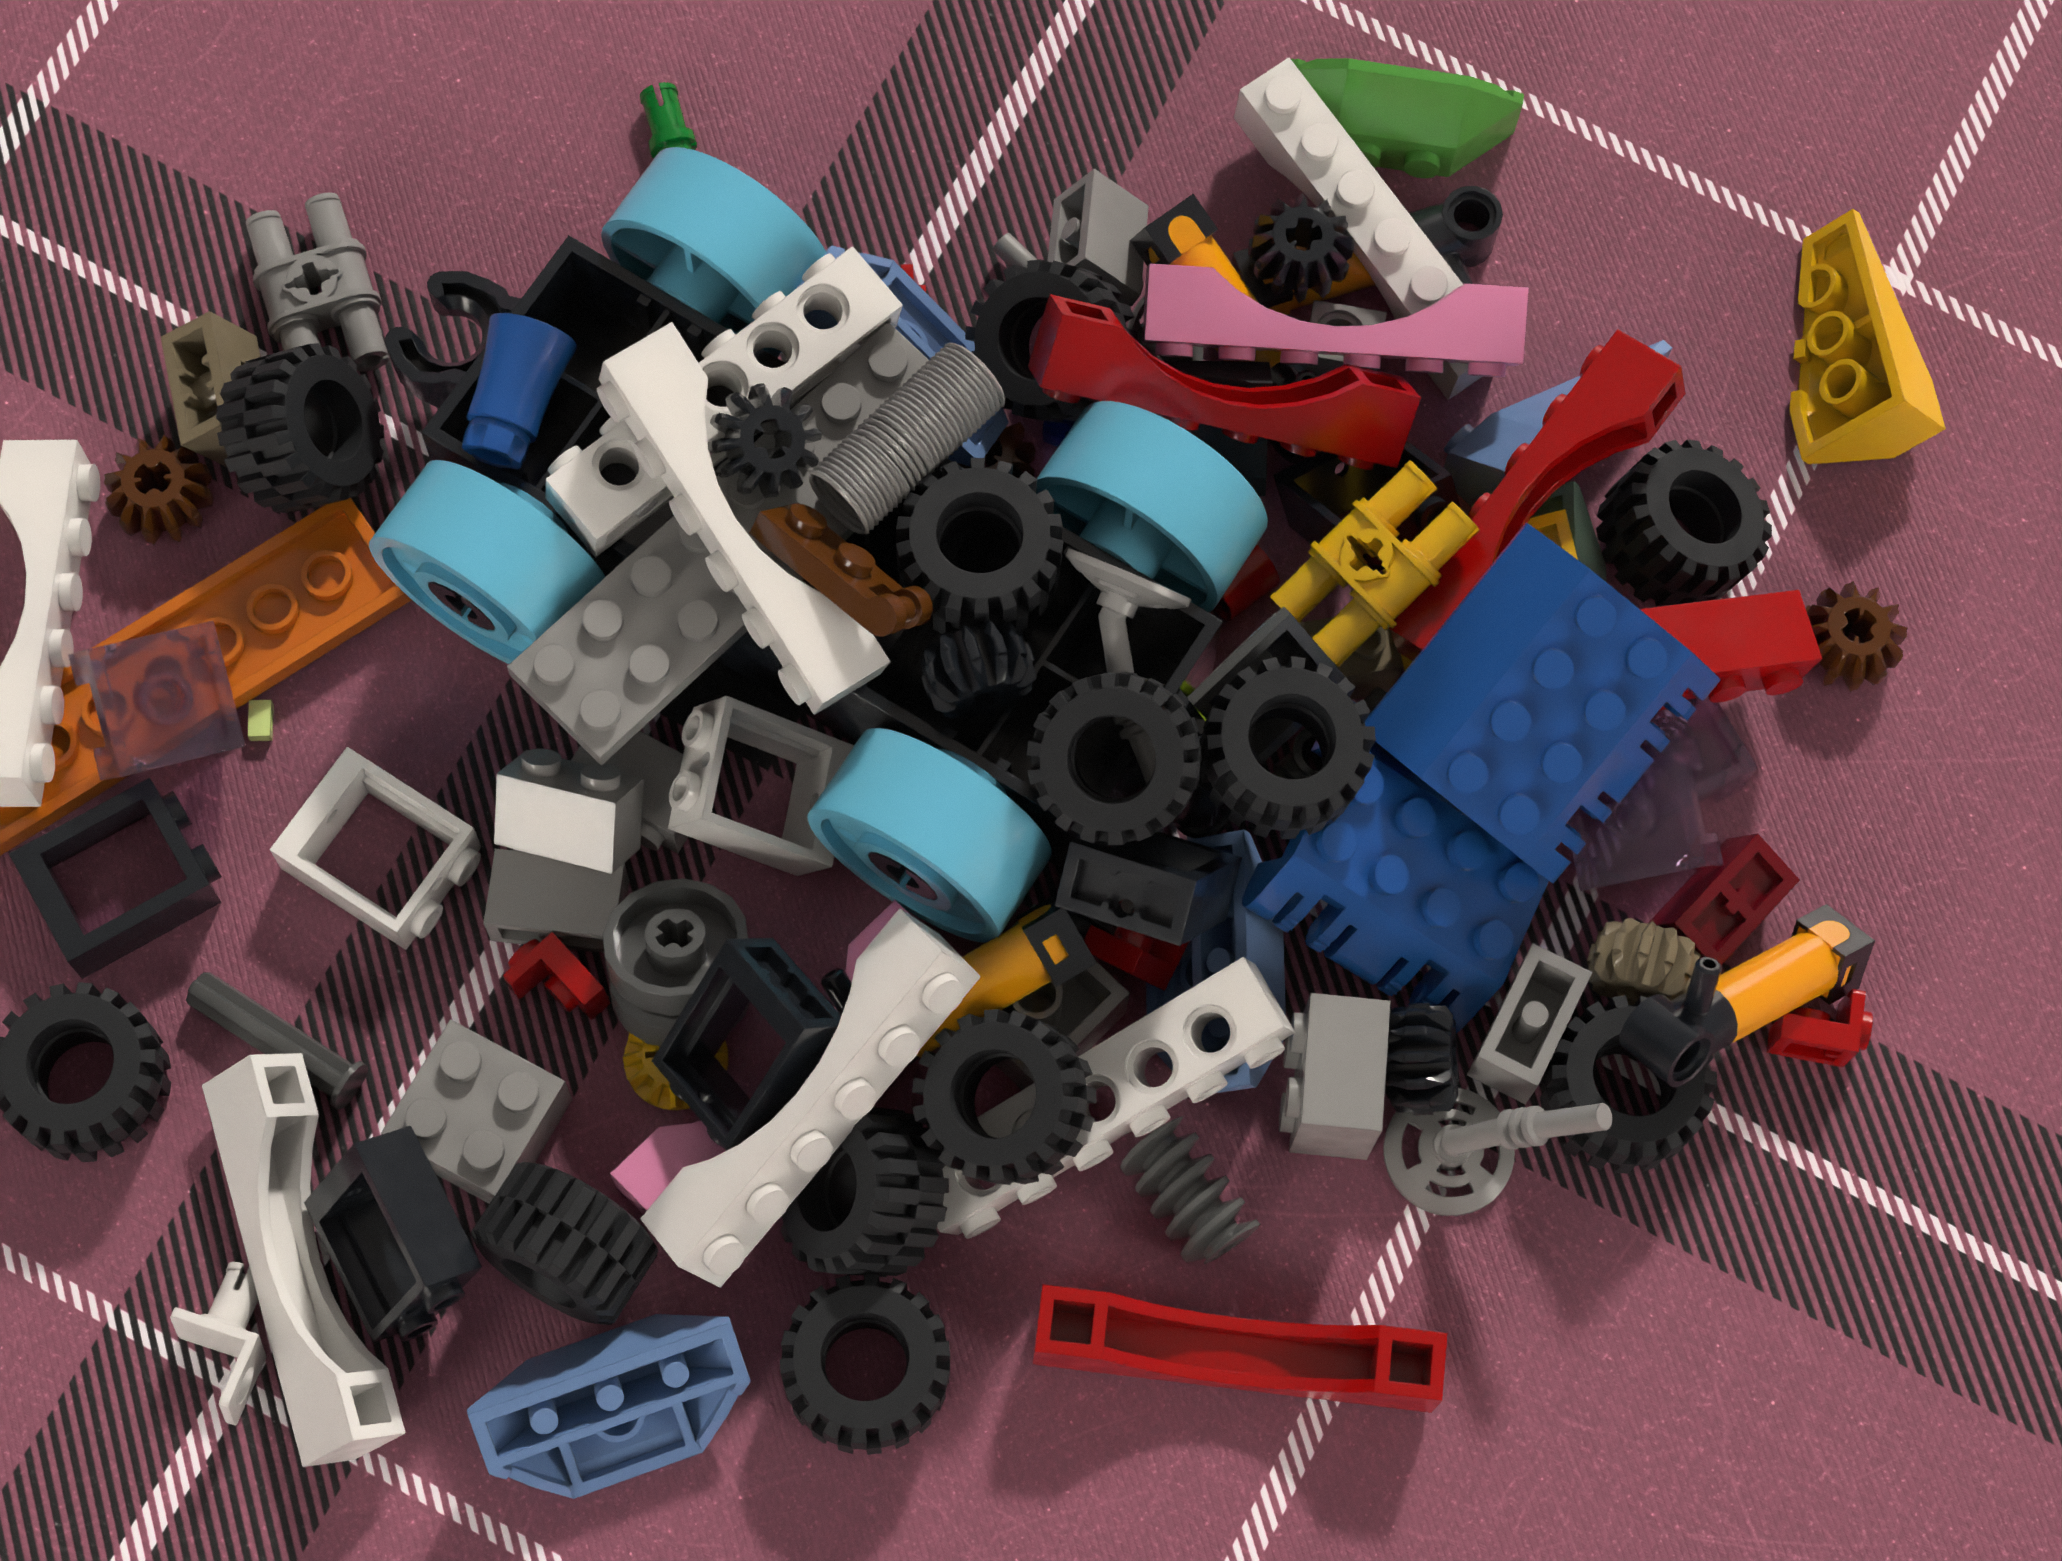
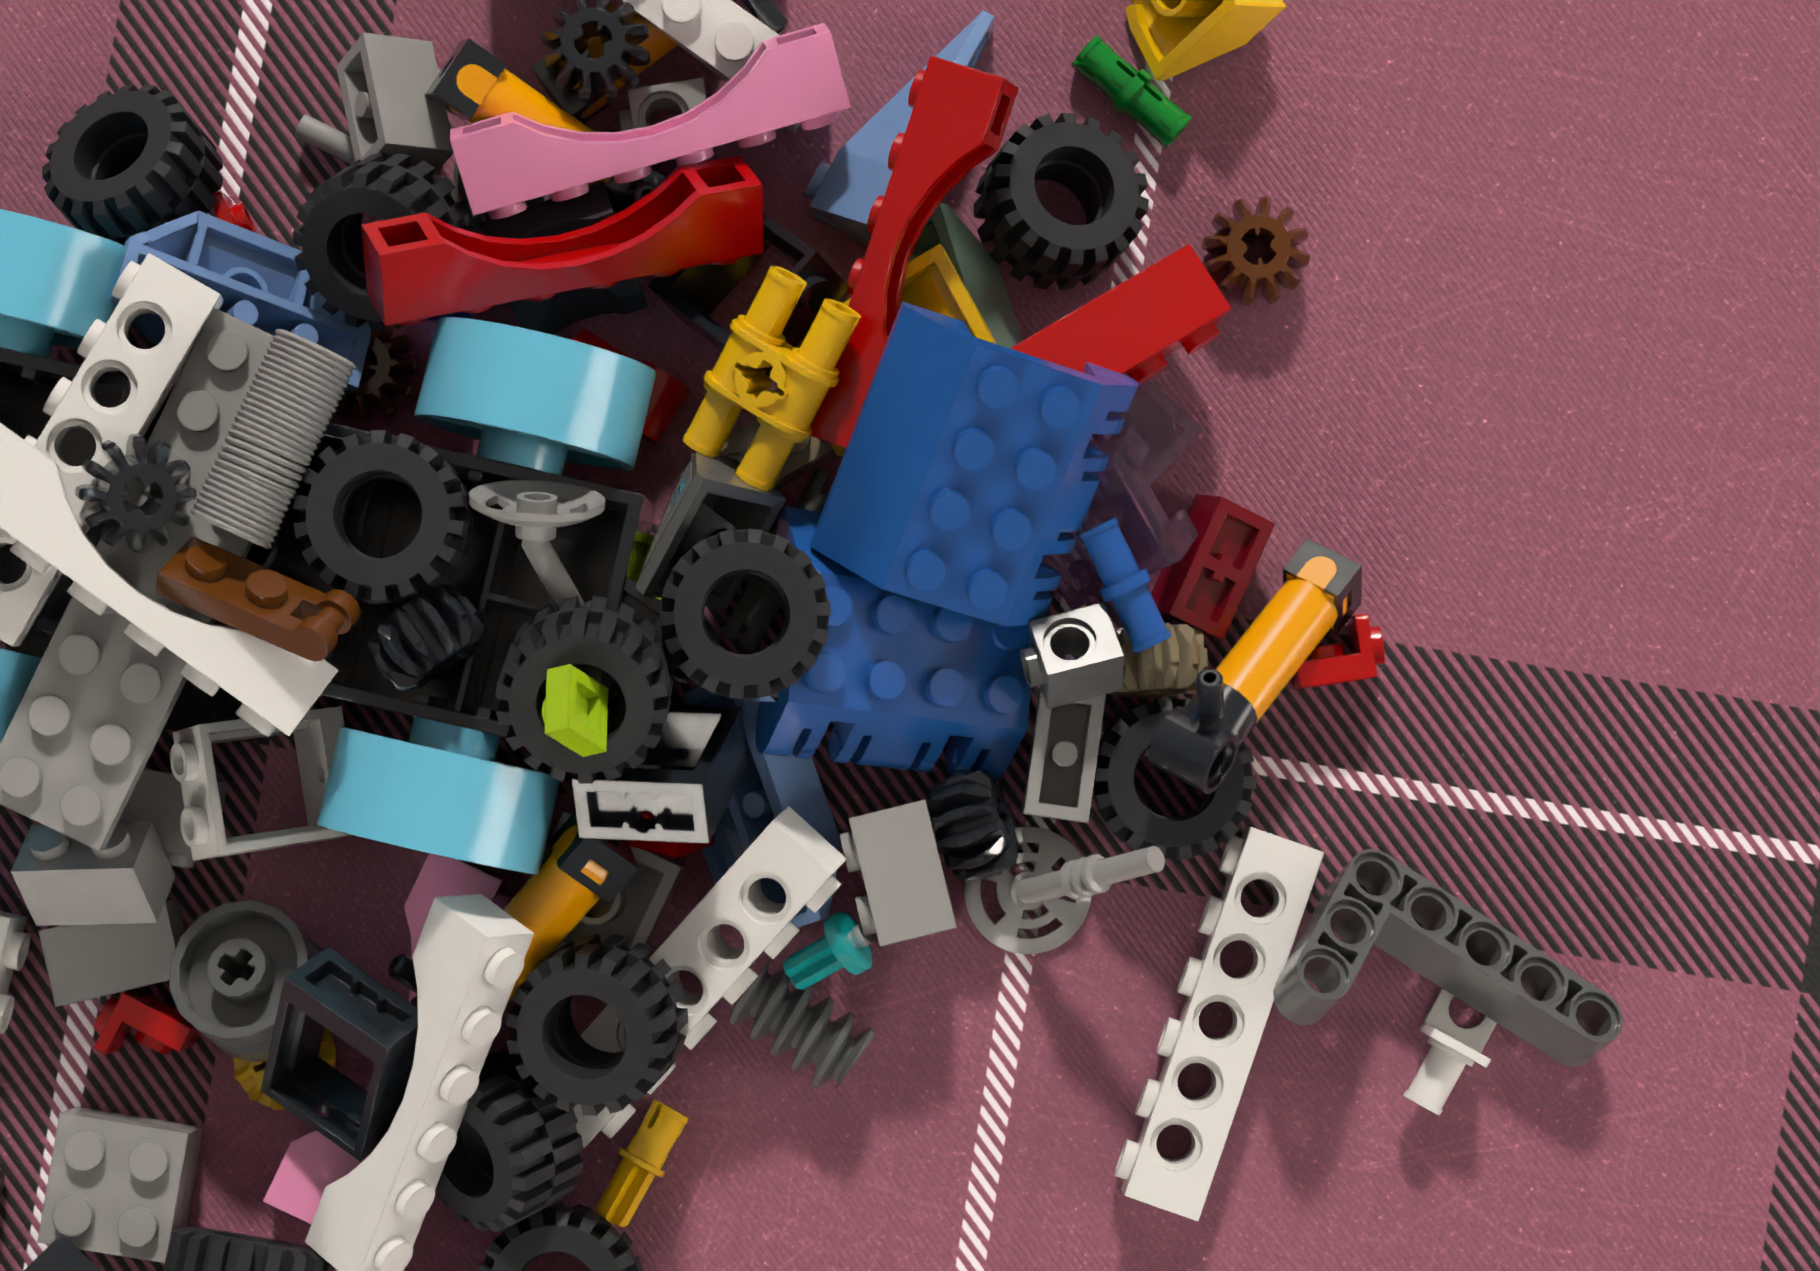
camera: 15 degrees left, 15 degrees up
red arch [1032,1284,1448,1413] -> none
none -> black tyre [42,84,223,245]
none -> lime plate [542,664,608,757]
none -> yellow axle [596,1099,689,1228]
none -> teal piece [783,911,873,990]
none -> dark grey brick [1020,602,1124,709]
none -> green pin [1071,35,1192,149]
none -> blue pin [1078,517,1172,653]
none -> white brick [1114,827,1324,1221]
none -> dark grey beam [1273,849,1623,1067]
none -> white bracket [1403,988,1497,1116]

